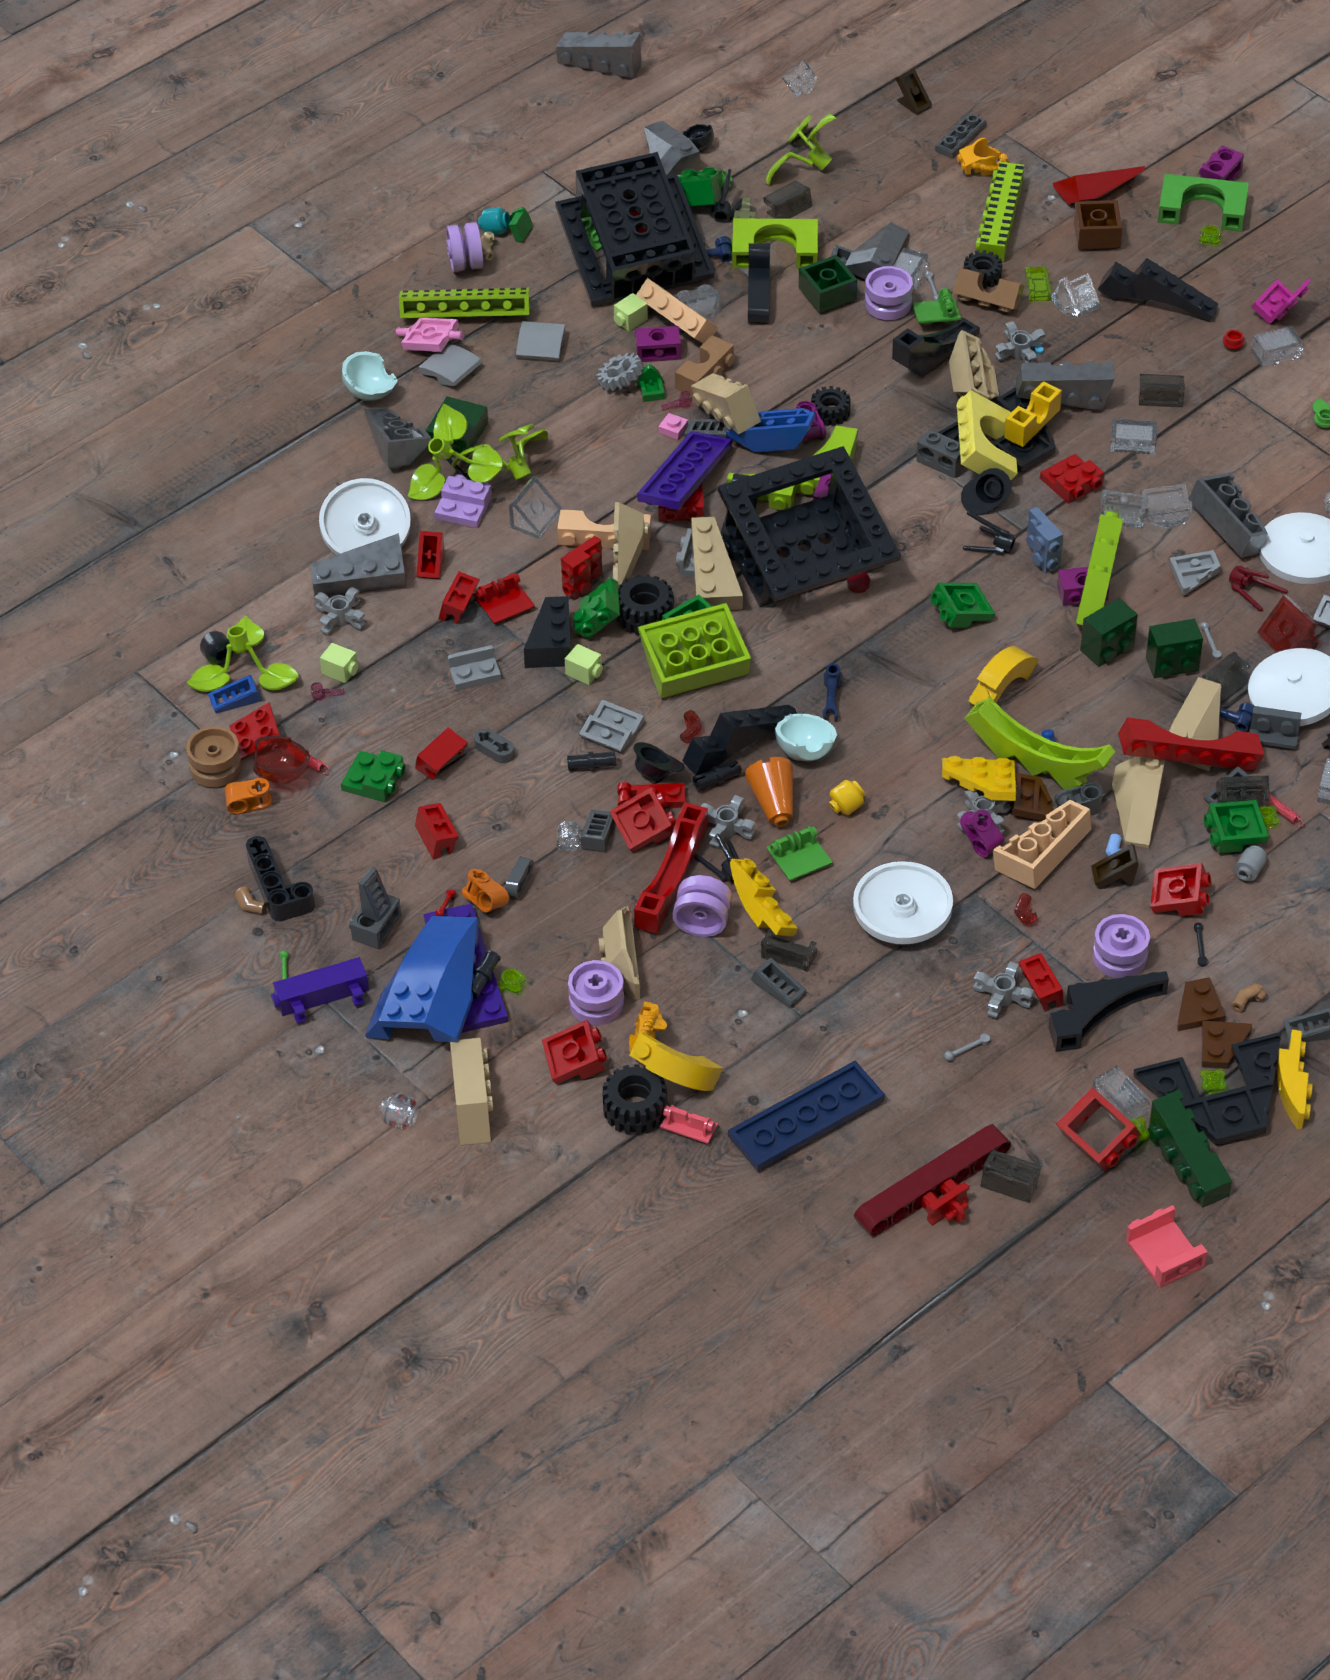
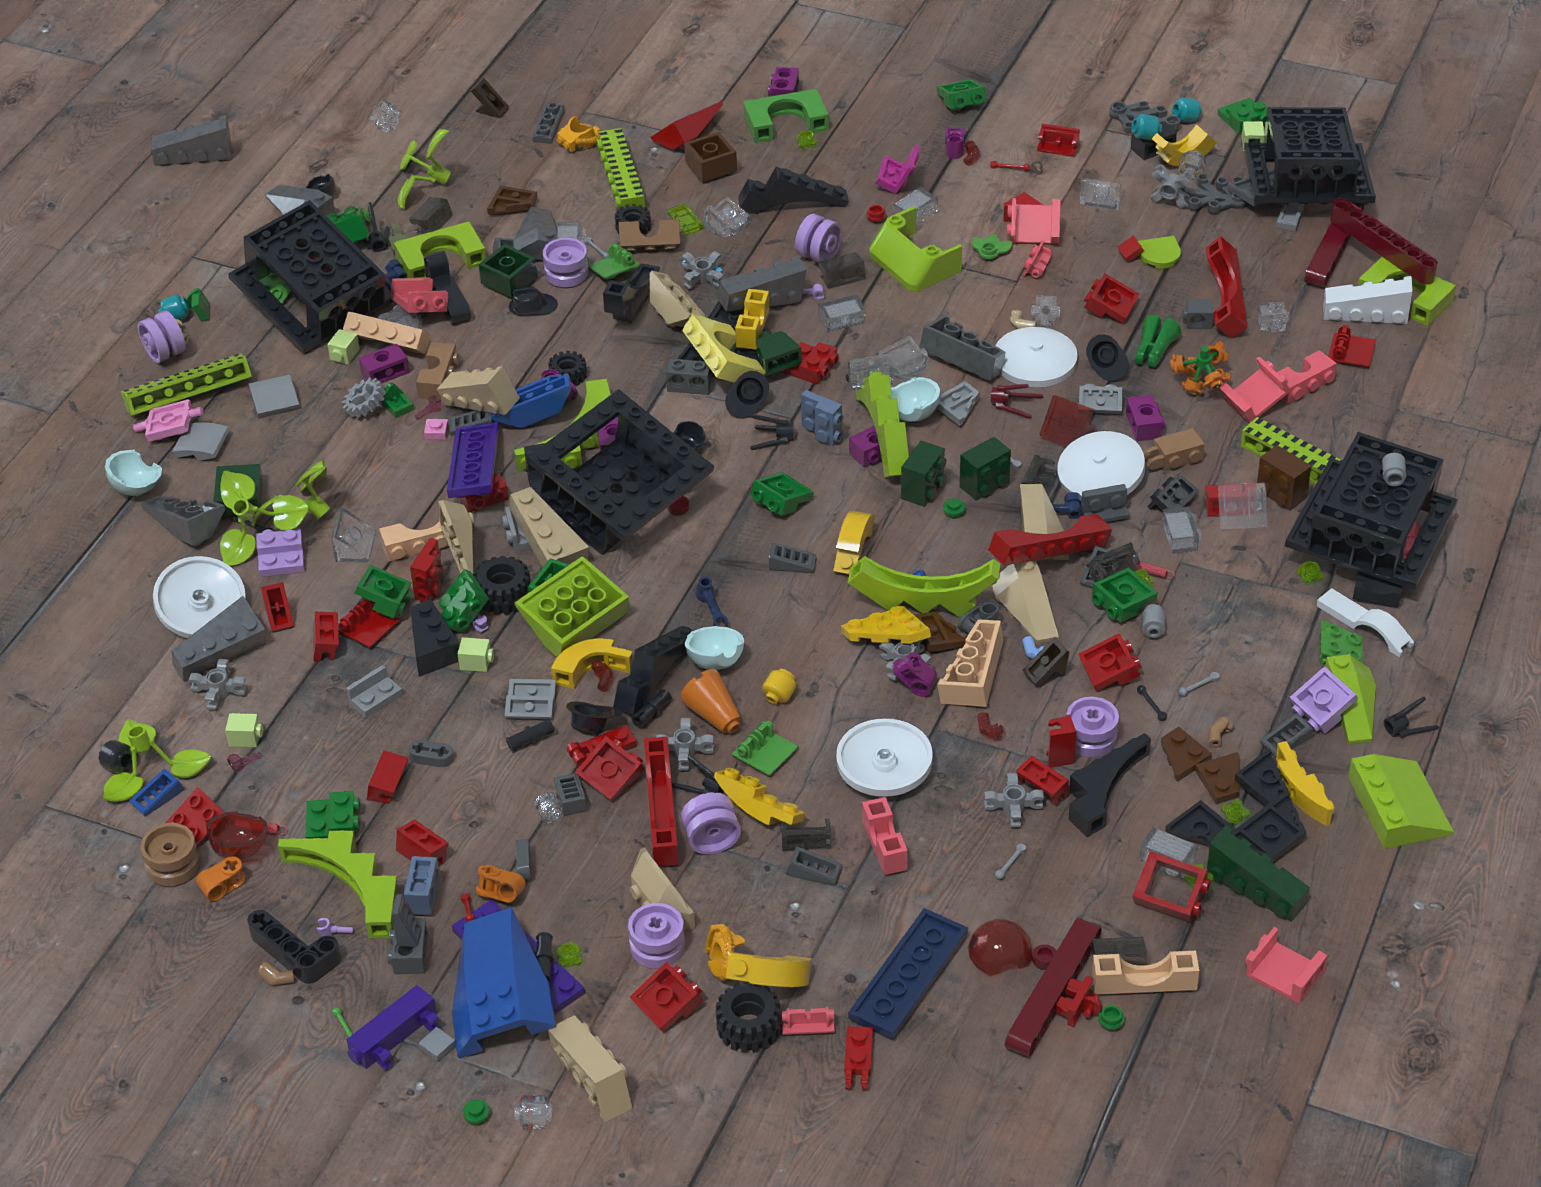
camera: 25 degrees left, 5 degrees down
none -> lime arch [278,830,399,938]
none -> lavender hand [317,918,353,937]
none -> green plate [354,564,412,619]
none -> coral panel [391,278,448,313]
none -> sand blue brick [404,856,440,915]
none -> light grey tile [418,1027,456,1062]
none -> green plate [463,1099,489,1125]
none -> lavender hand [473,613,489,633]
none -> reddish brown wing [487,186,538,215]
none -> black piece [509,286,558,316]
none -> yellow arch [551,638,633,689]
none -> black hair [674,421,705,452]
none -> dark green torso [756,331,802,376]
none -> dark grey slope [769,543,816,573]
none -> lavender wheel [795,213,842,264]
none -> lavender hand [802,284,824,300]
none -> red hinge [844,1026,873,1090]
none -> coral arch [862,797,908,875]
none -> lime windscreen [869,206,962,292]
none -> light aqua cylinder [891,377,940,422]
none -> green plate [943,498,965,519]
none -> clear red cylinder [968,918,1033,976]
none -> tan arm [1009,310,1036,329]
none -> dark red tile [1032,945,1057,970]
none -> red hinge [1046,714,1076,768]
none -> light nougat arch [1092,951,1199,994]
none -> green plate [1098,1005,1125,1030]
none -> light grey hinge [1179,672,1220,696]

